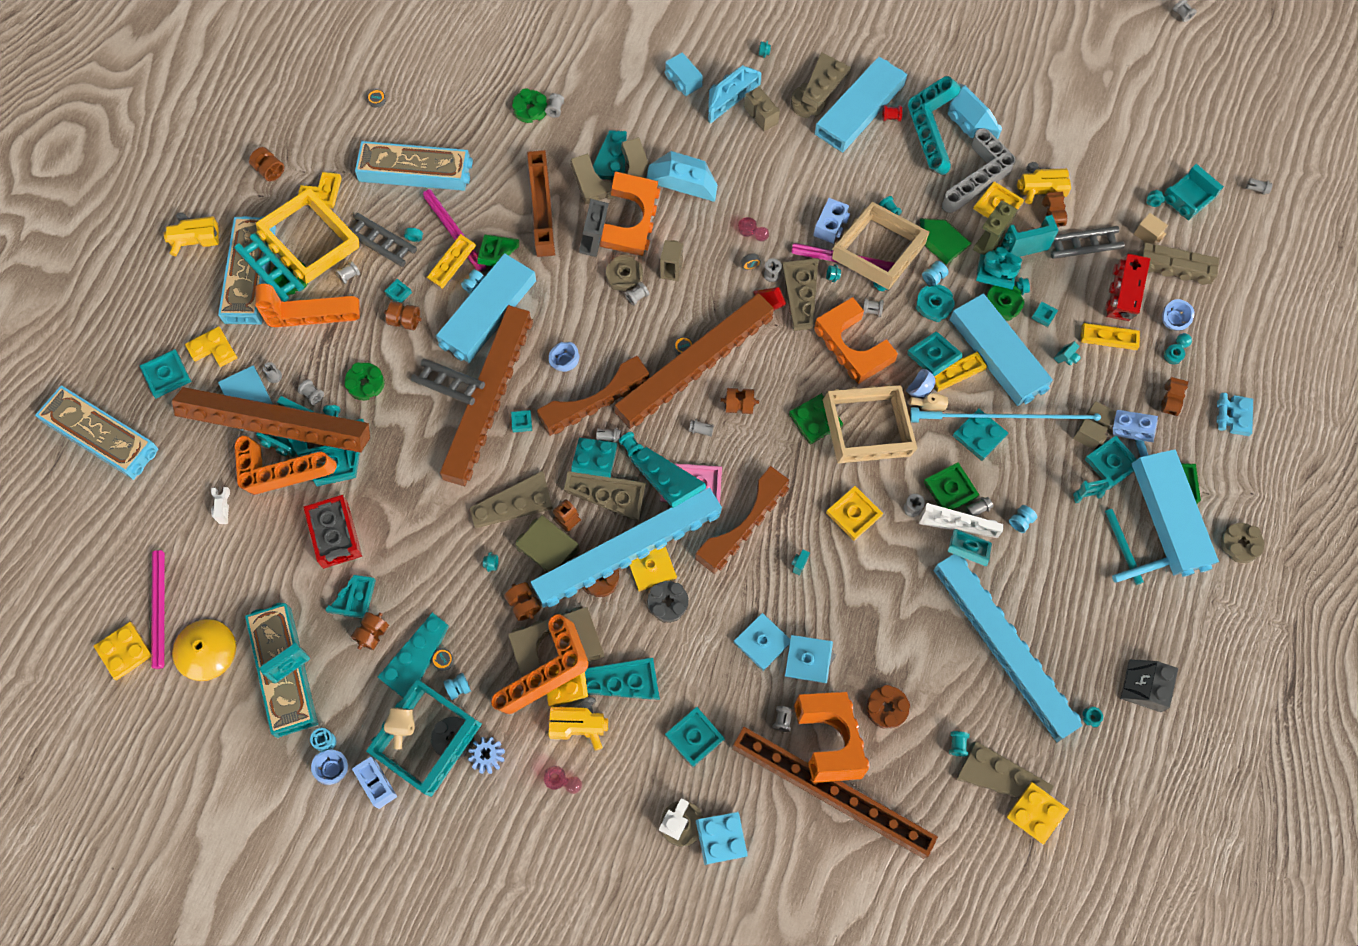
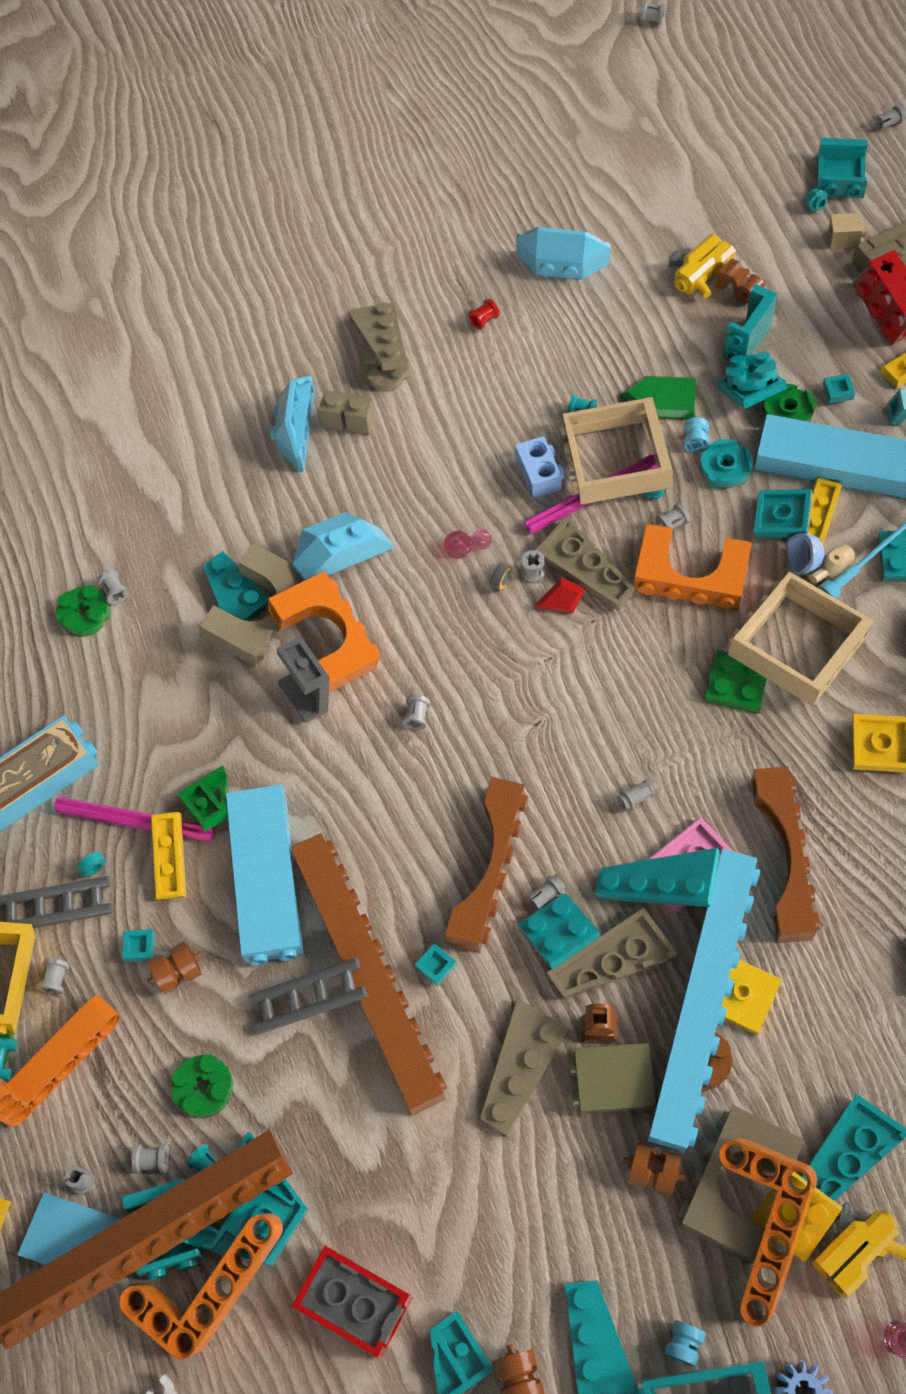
camera: 35 degrees left, 5 degrees down
dark grey tile [432,649,454,671] -> none
medium azure wheel [461,269,485,294] -> none
teal plate [483,552,499,572] -> none
dark orange arch [527,150,555,257] -> none
light blue helmet [549,342,579,372] -> none
dark tan plate [606,255,643,291] -> none
dark orange brick [614,293,774,429] -> none
teal bush [619,432,644,458] -> none
dark grey plate [648,581,688,623] -> none
dark tan piece [660,240,683,282] -> none
medium azure piece [665,52,703,96] -> none
dark grey tile [674,337,693,355] -> none
dark orange wheel [720,388,759,414] -> none
teal plate [759,40,771,58] -> none
teal plate [791,549,810,576] -> none
medium azure brick [815,57,907,153] -> none
teal plate [826,264,841,283] -> none
teal beam [908,76,961,175] -> none
light grey beam [942,128,1015,213] -> none
yellow plate [973,182,1024,218] -> none
olive panel [973,201,1018,255] -> none
teal plate [1016,277,1030,296] -> none
dark grey bar [1051,226,1125,259] -> none

